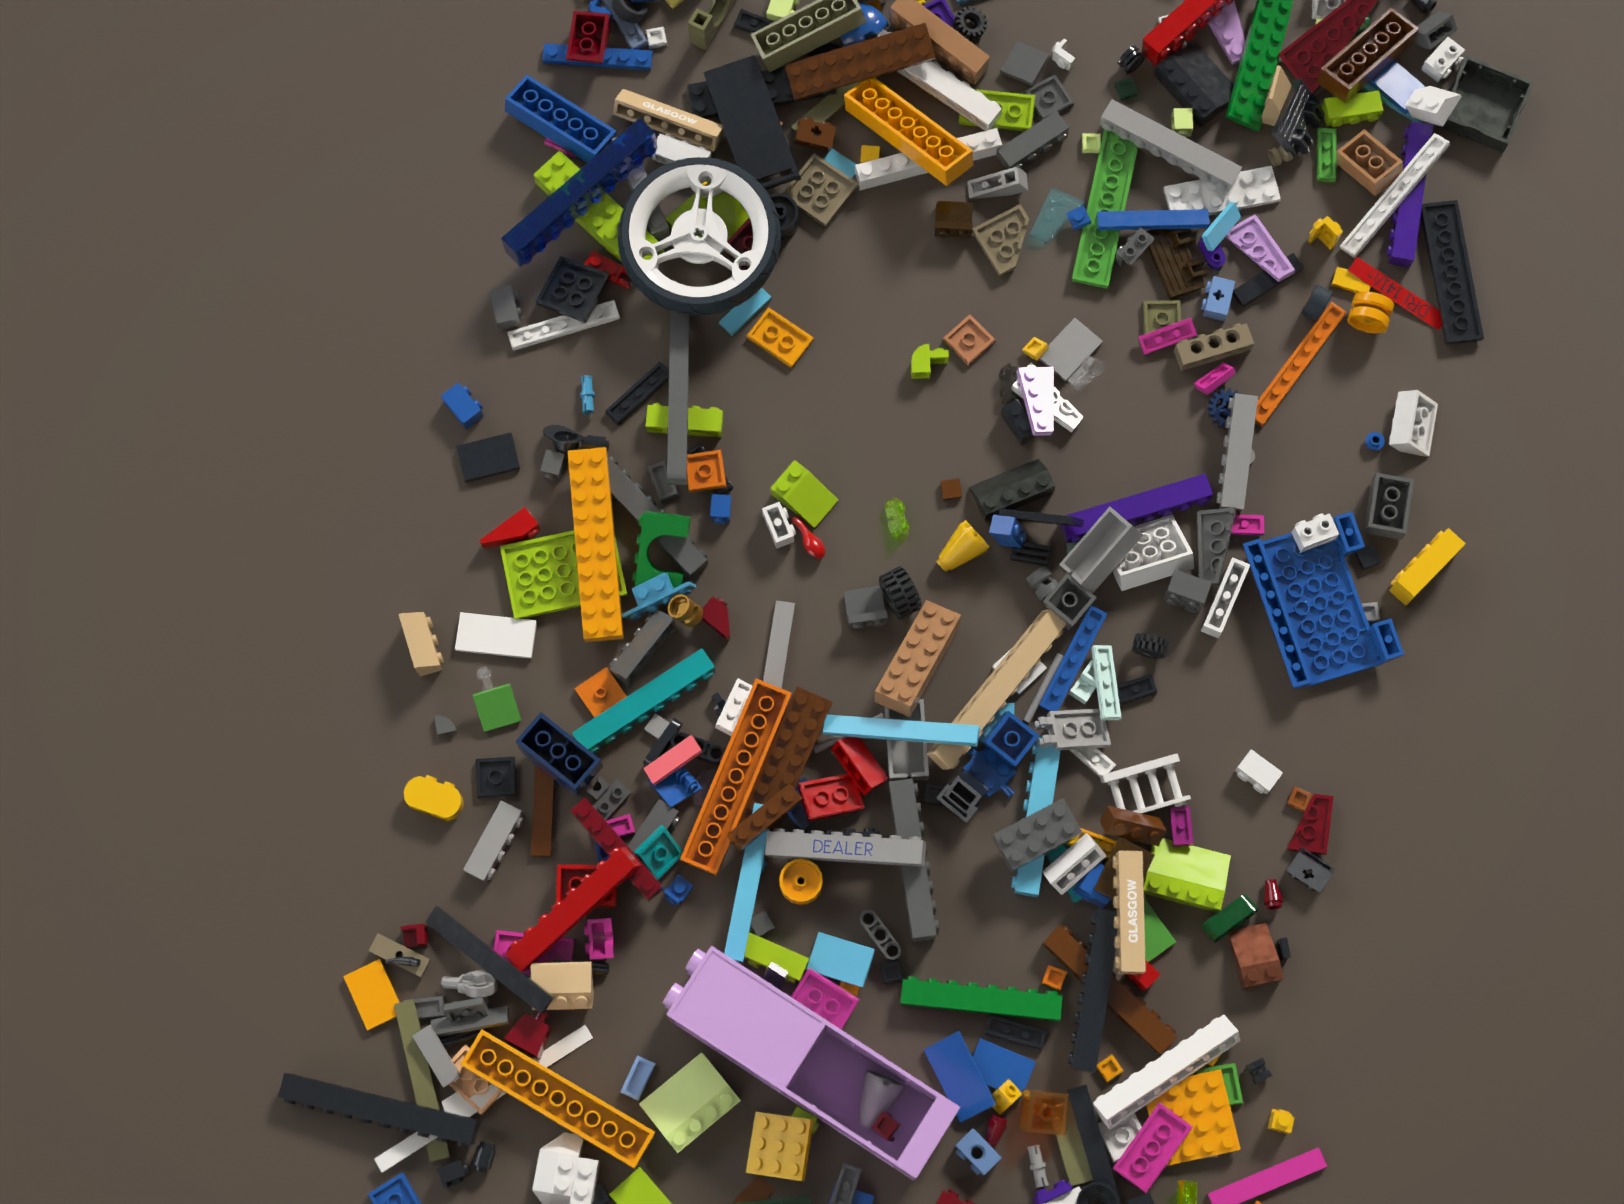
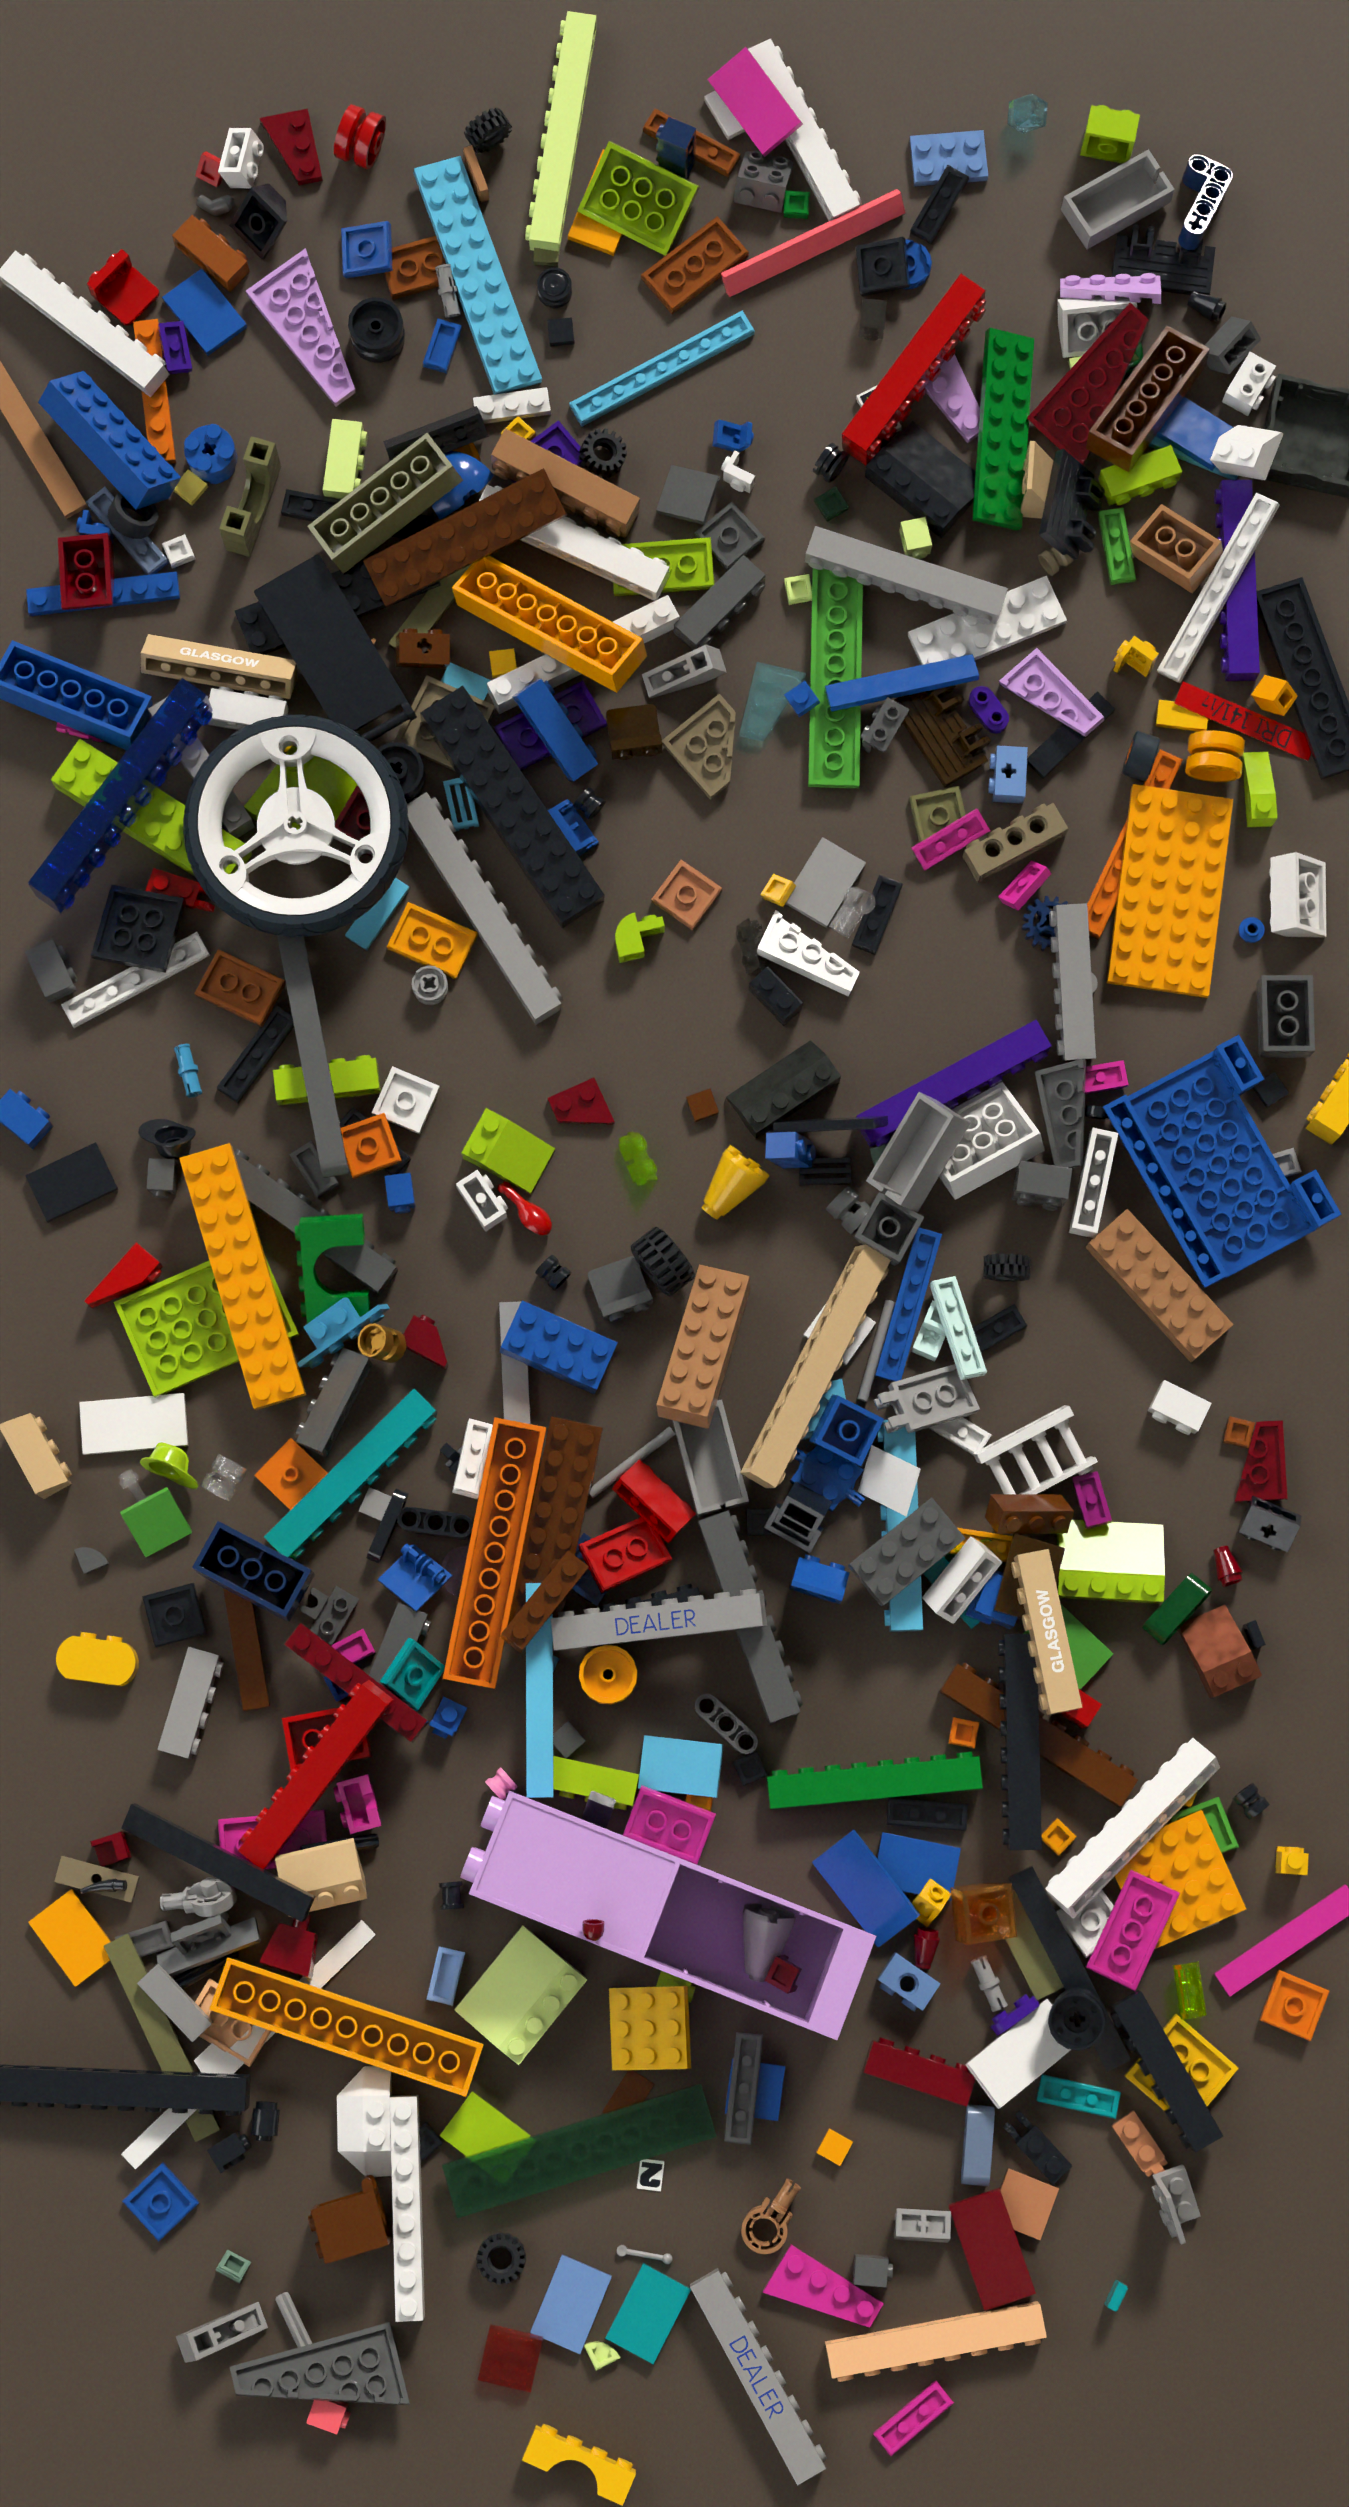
camera: 15 degrees left, 5 degrees up
black brick [581,435,609,452] -> none
coral tile [643,735,703,785] -> none
medium azure tile [823,715,980,746] -> none
wing [1017,367,1053,436] -> none
medium azure tile [1202,202,1241,251] -> none
white brick [1291,513,1339,553] -> none
none -> lime piece [140,1442,199,1489]
none -> dark orange tile [194,949,286,1027]
none -> clear wheel [200,1454,247,1502]
none -> white plate [372,1066,440,1135]
none -> light grey brick [407,792,563,1025]
none -> light grey wheel [411,966,448,1005]
none -> black brick [420,685,605,929]
none -> black bush [439,1881,464,1910]
none -> medium azure tile [443,778,479,831]
none -> bright pink wheel [485,1767,518,1800]
none -> dark purple tile [494,680,607,771]
none -> blue brick [500,1301,618,1395]
none -> blue brick [512,679,598,781]
none -> black wheel [535,1254,572,1291]
none -> dark red wing [547,1078,615,1125]
none -> blue hinge [548,799,599,856]
none -> black wheel [574,788,606,820]
none -> dark red hinge [582,1919,605,1941]
none -> blue bracket [712,419,754,453]
none -> blue slope [789,1554,850,1604]
none -> black tile [852,875,903,955]
none -> white sticker [858,1445,921,1517]
none -> black tile [1085,1106,1109,1119]
none -> medium nougat brick [1086,1209,1234,1363]
none -> light orange plate [1106,784,1233,998]
none -> lime slope [1242,752,1277,827]
none -> light orange brick [1251,675,1298,716]

